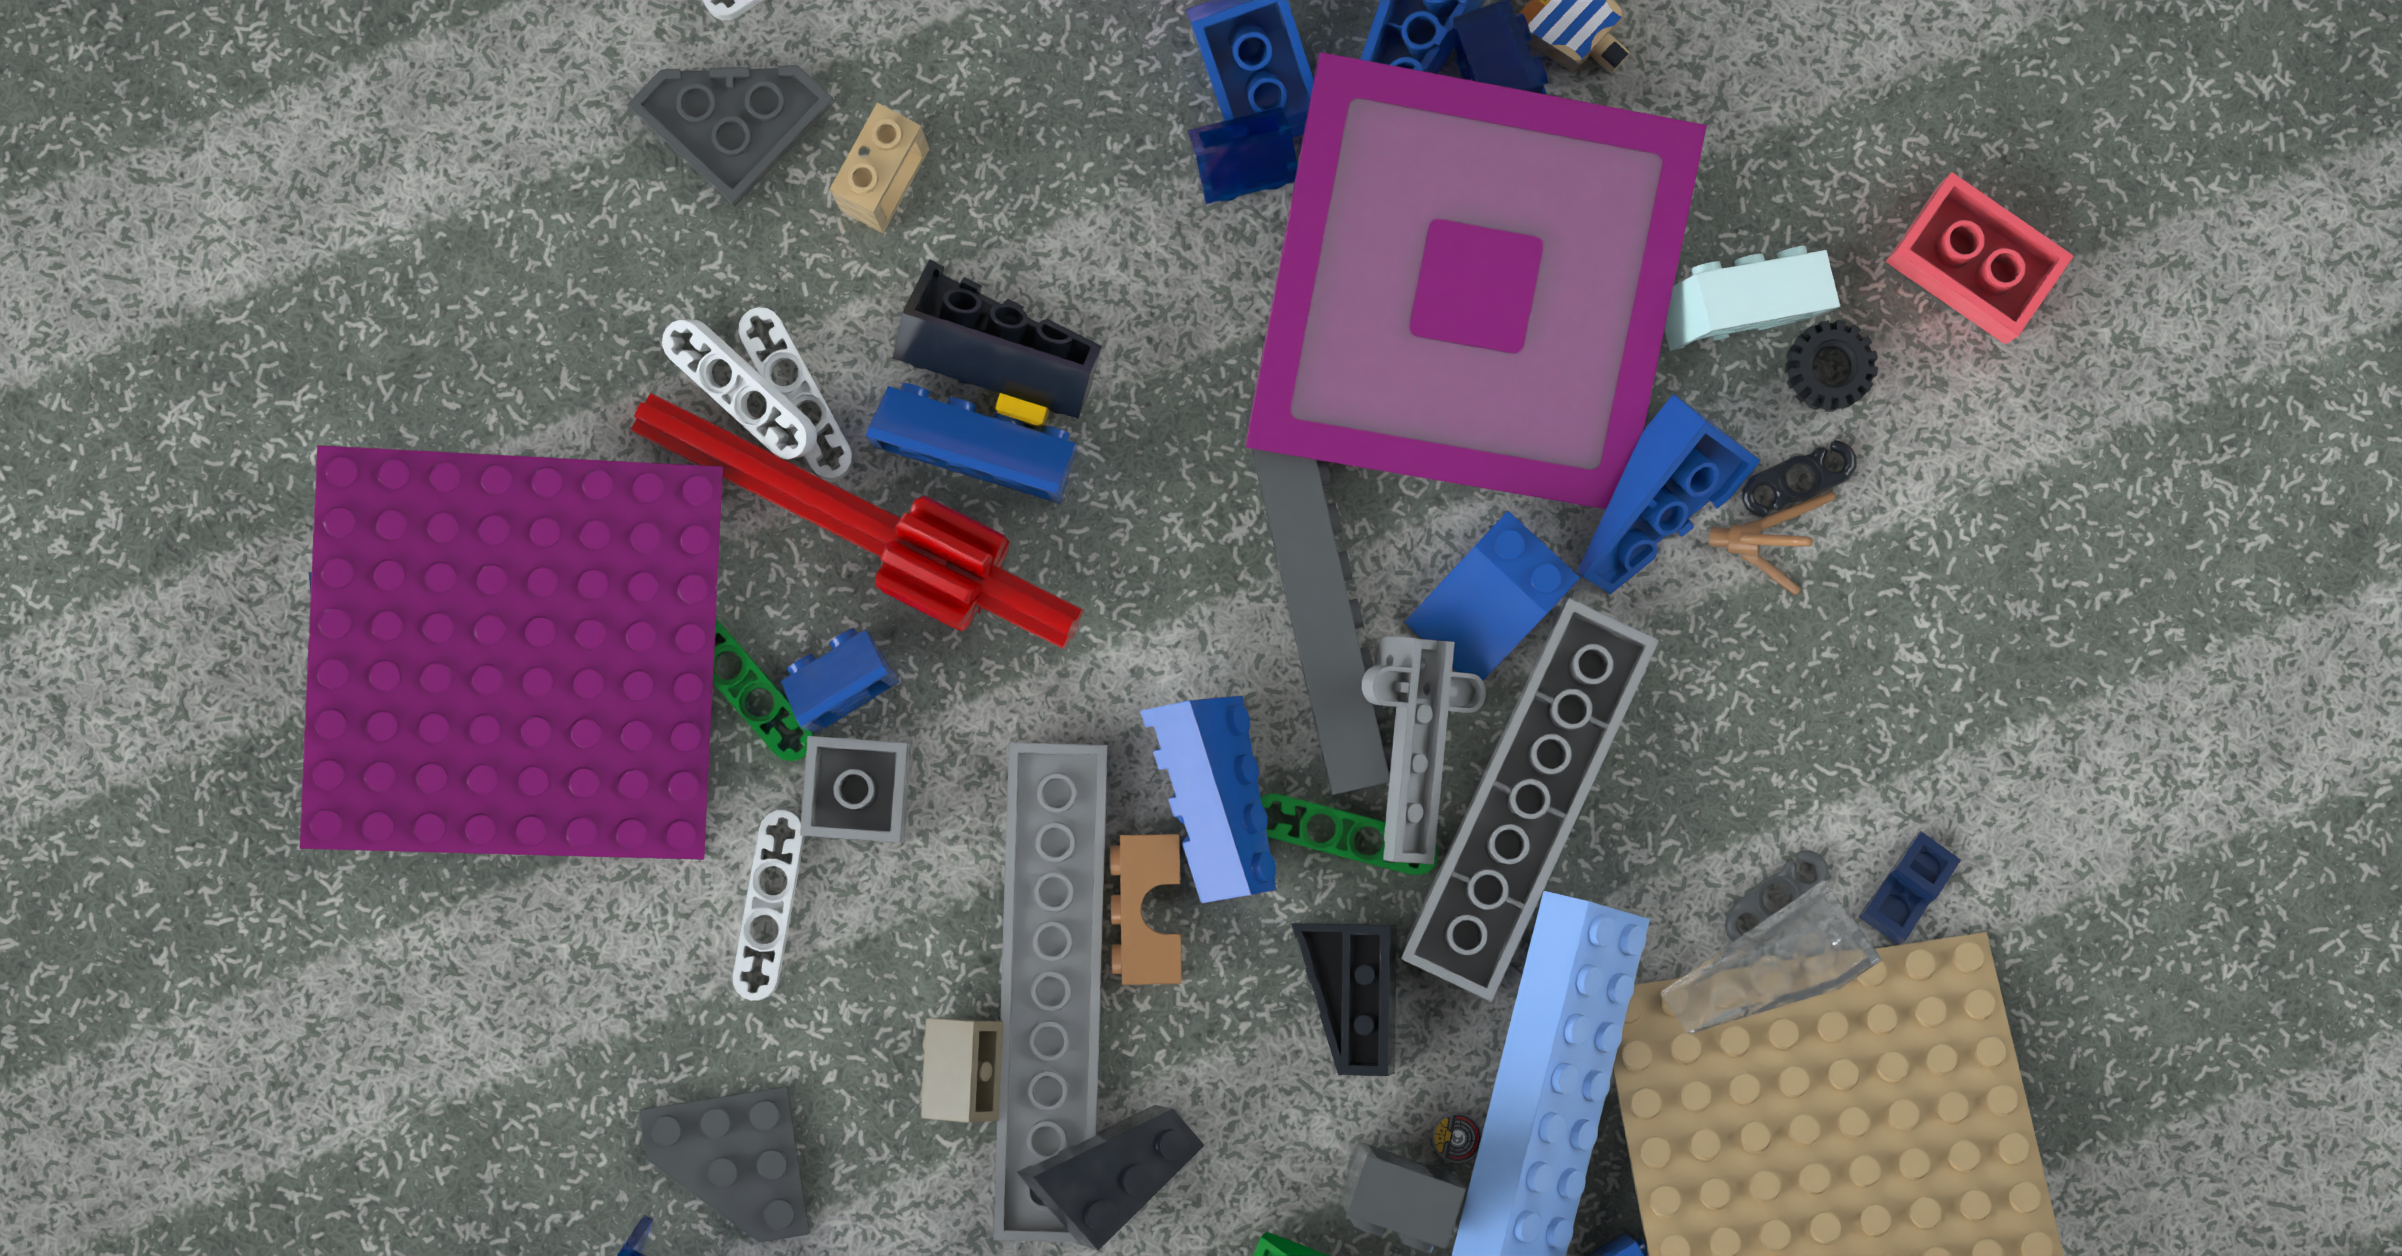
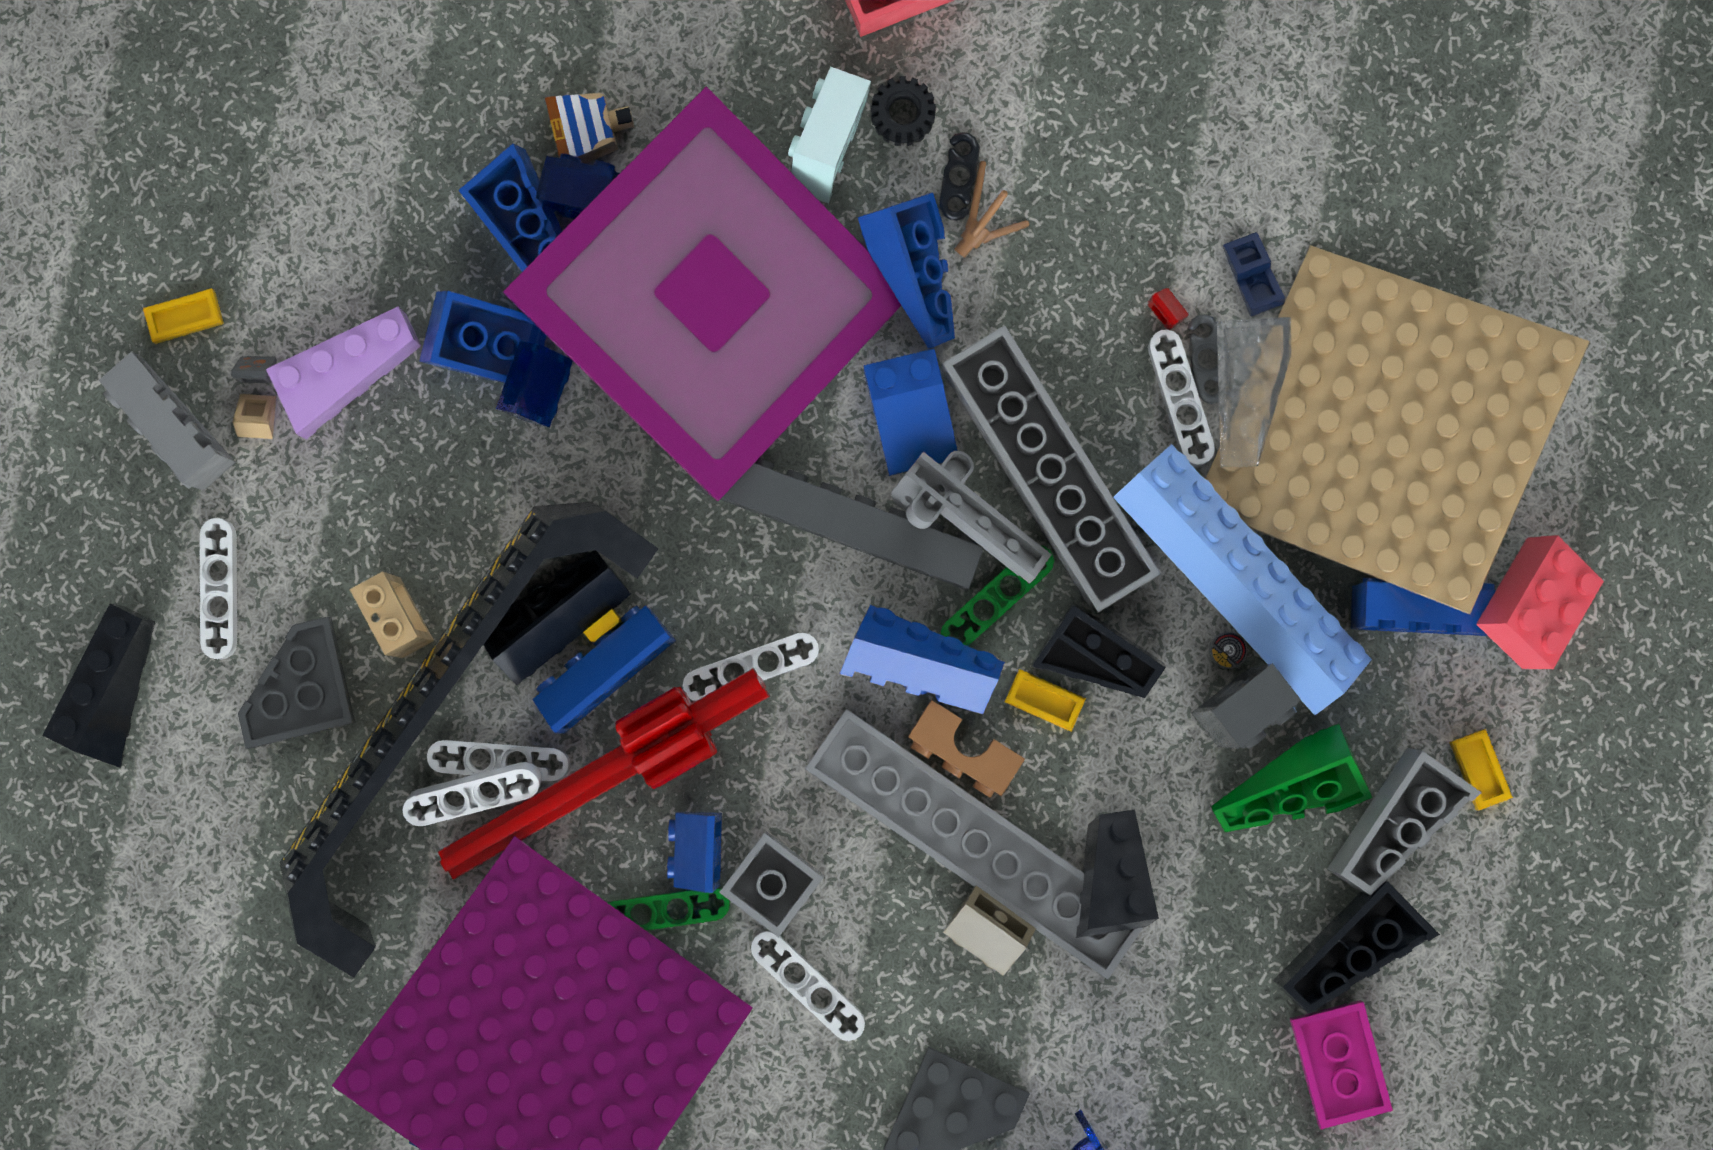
camera: 50 degrees left, 0 degrees up
none -> black arch [279,502,659,978]
none -> white beam [683,633,819,701]
none -> yellow tile [1004,669,1086,732]
none -> red slope [1148,288,1189,330]
none -> white beam [1148,329,1215,466]

